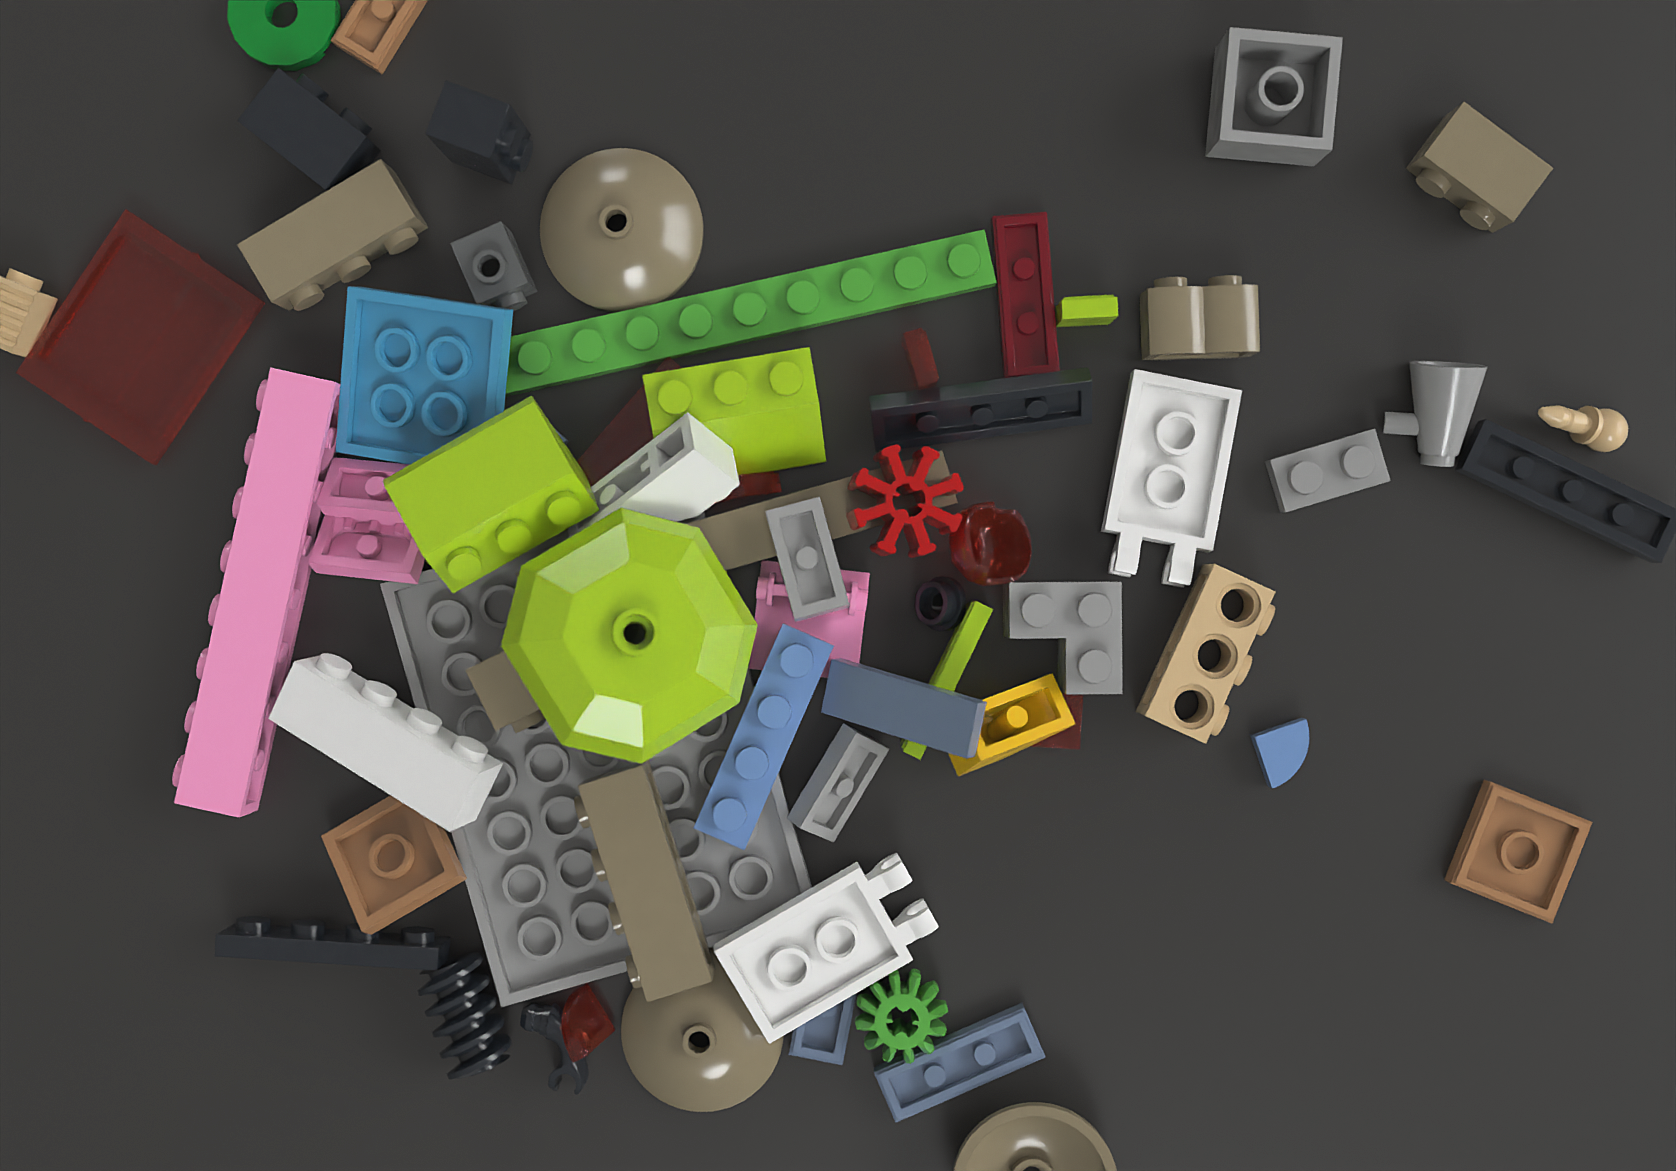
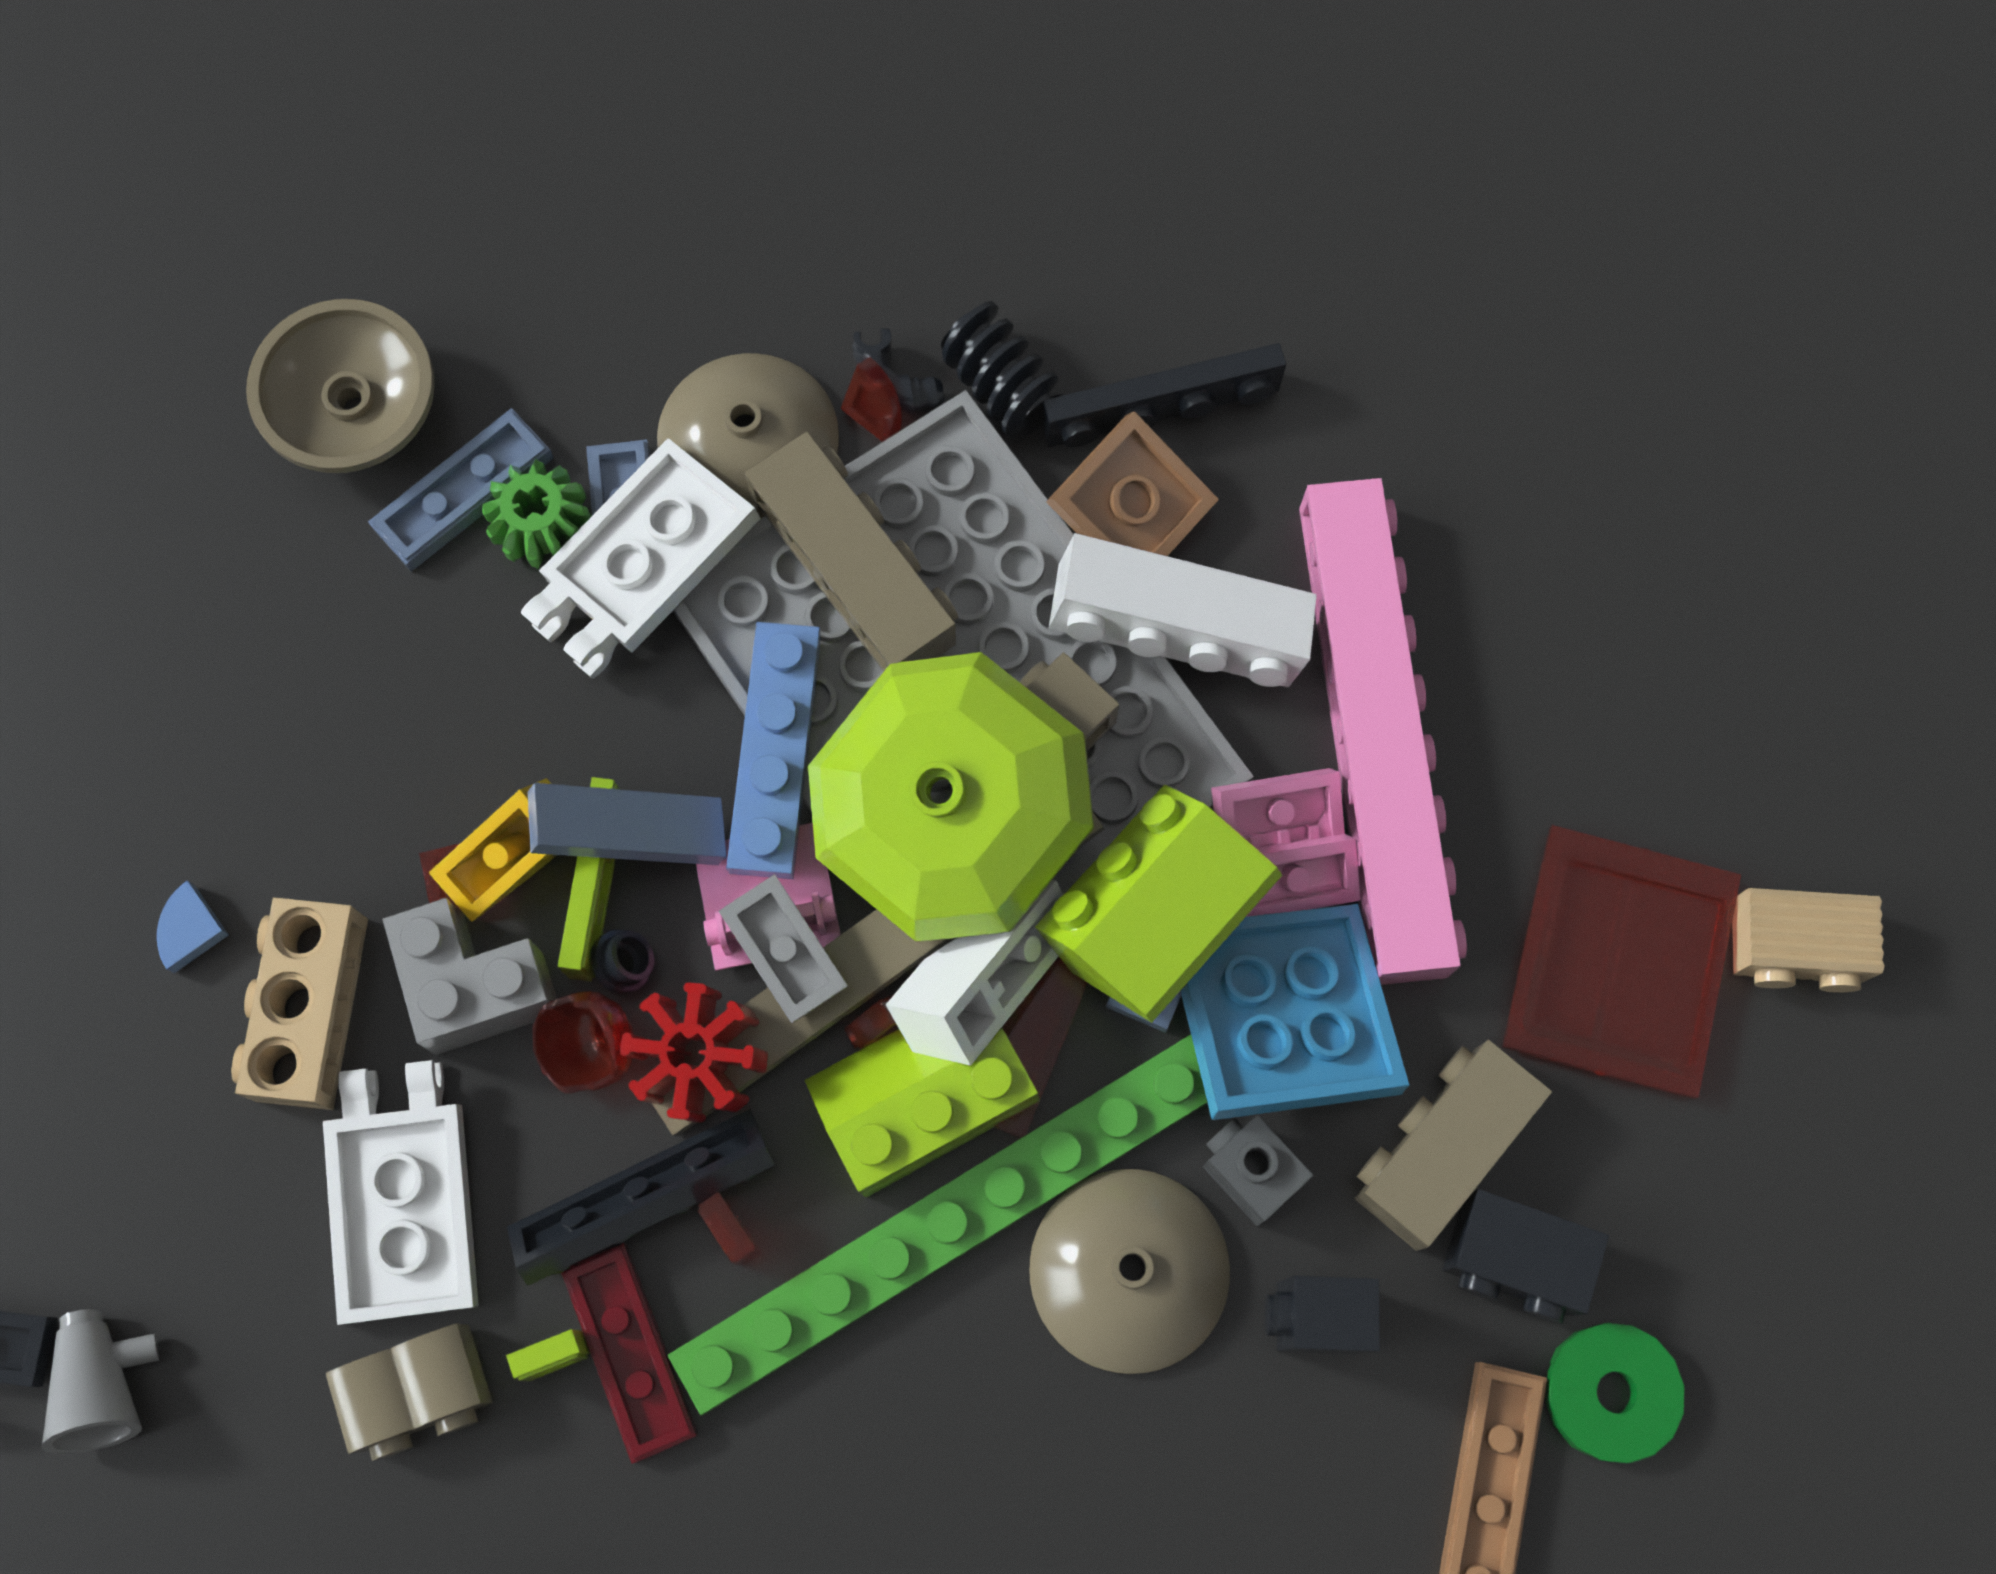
camera: 165 degrees right, 15 degrees down
light grey plate [787,723,889,842] -> none
light grey plate [1265,429,1391,513] -> none

